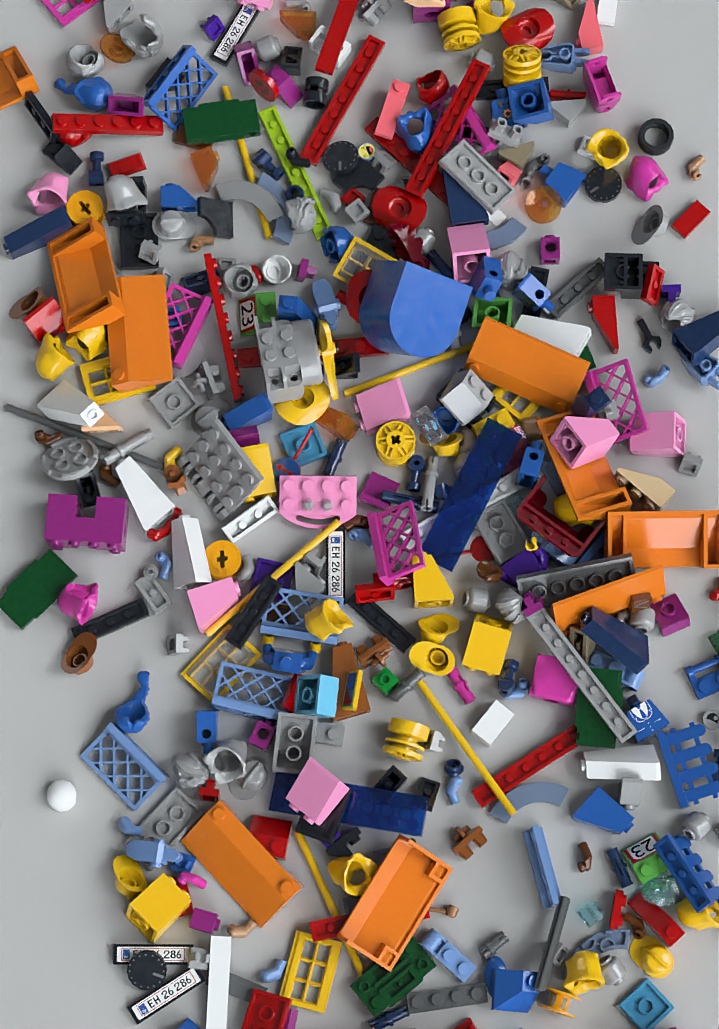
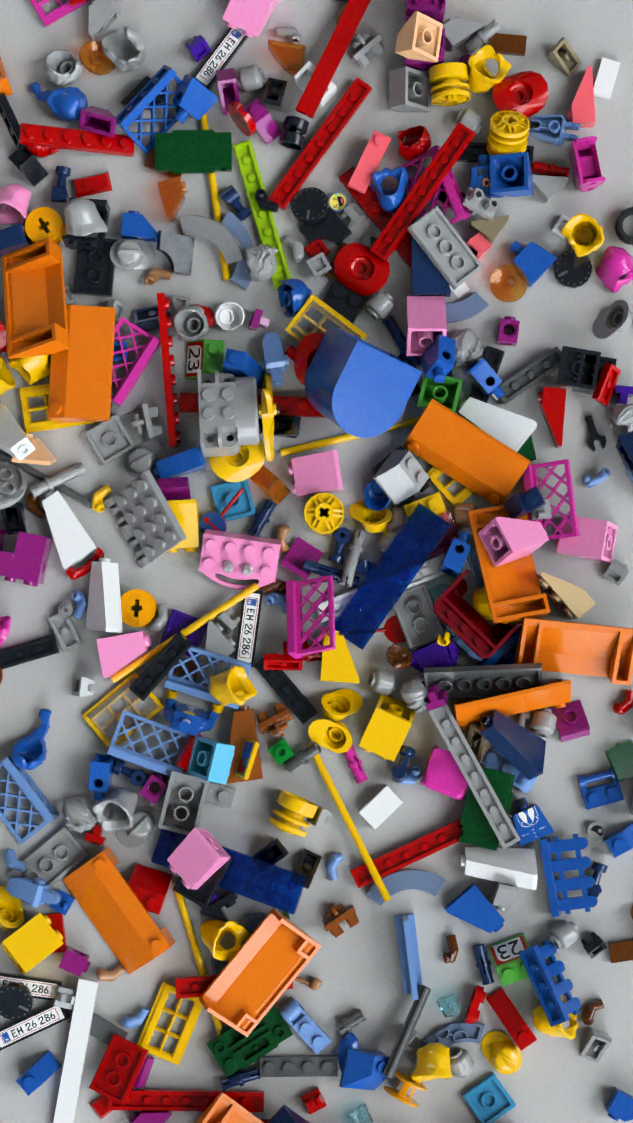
camera: 10 degrees right, 10 degrees up
light grey tile [138,240,162,265] -> none
dark orange hips [164,464,188,496] -> none
dark pink arm [177,871,207,889] -> none
white slope [221,495,279,543] -> none
dark blue plate [285,185,304,200] -> none
dark red plant [386,222,430,270] -> none
clear slope [411,405,448,447] -> none
dark blue plate [444,759,464,776] -> none
dark grey arm [519,153,550,190] -> none
reddish brown arm [623,911,645,940] -> none
reddish brown tile [628,593,652,613] -> none
clear light blue hair [641,874,683,907] -> none
none -> dark blue leg [112,759,148,786]
none -> blue torso [173,74,219,124]
none -> medium nougat arm [274,524,291,554]
none -> light grey slope [388,66,431,113]

